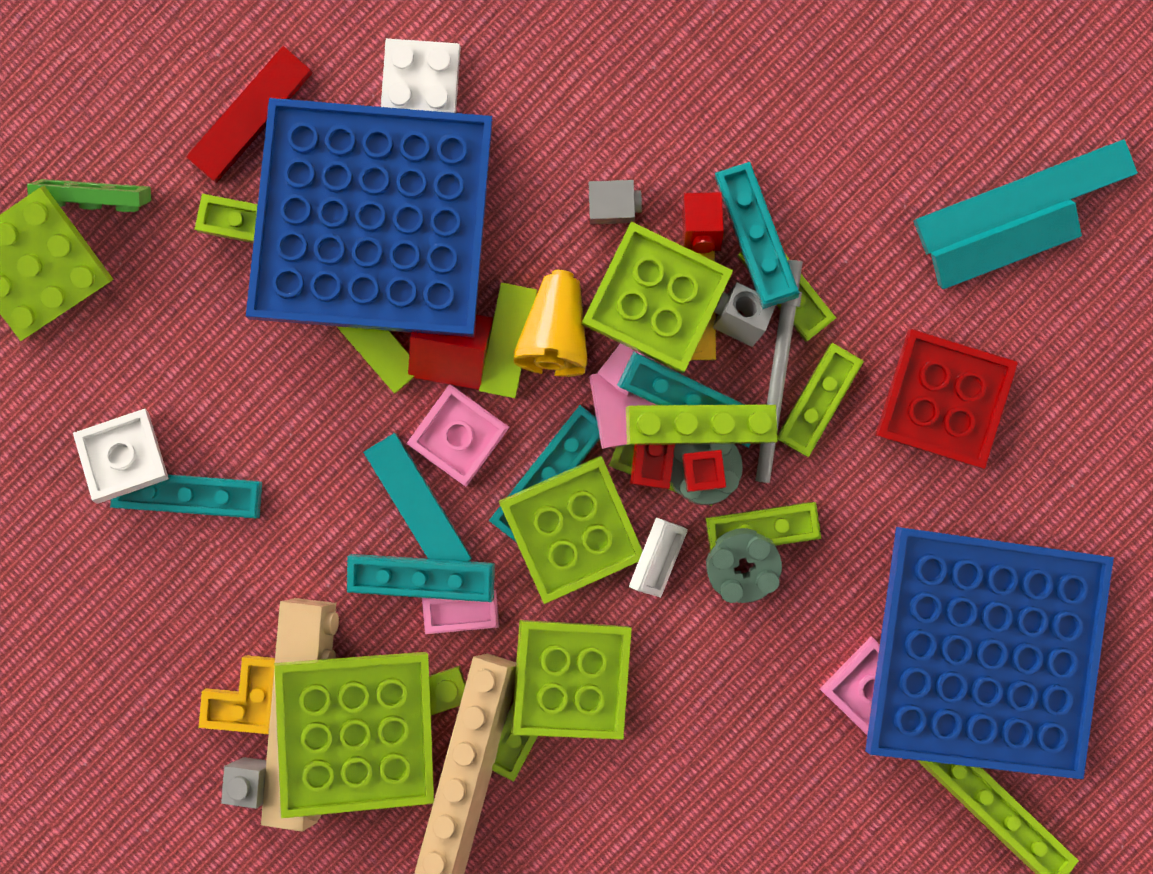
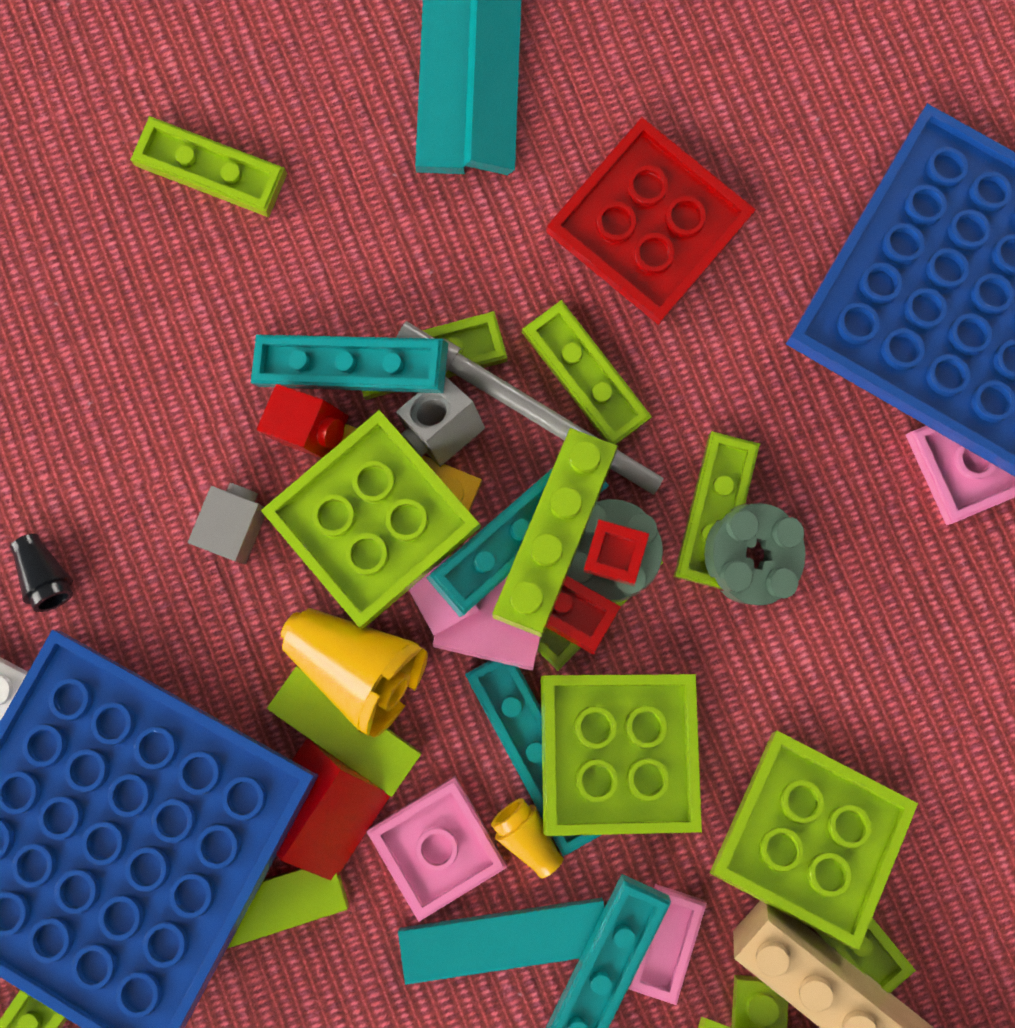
camera: 70 degrees left, 5 degrees down
white tile [629,517,688,598] -> none
none -> black cone [9,534,73,612]
none -> lime tile [130,116,287,217]
none -> yellow cone [491,798,564,878]

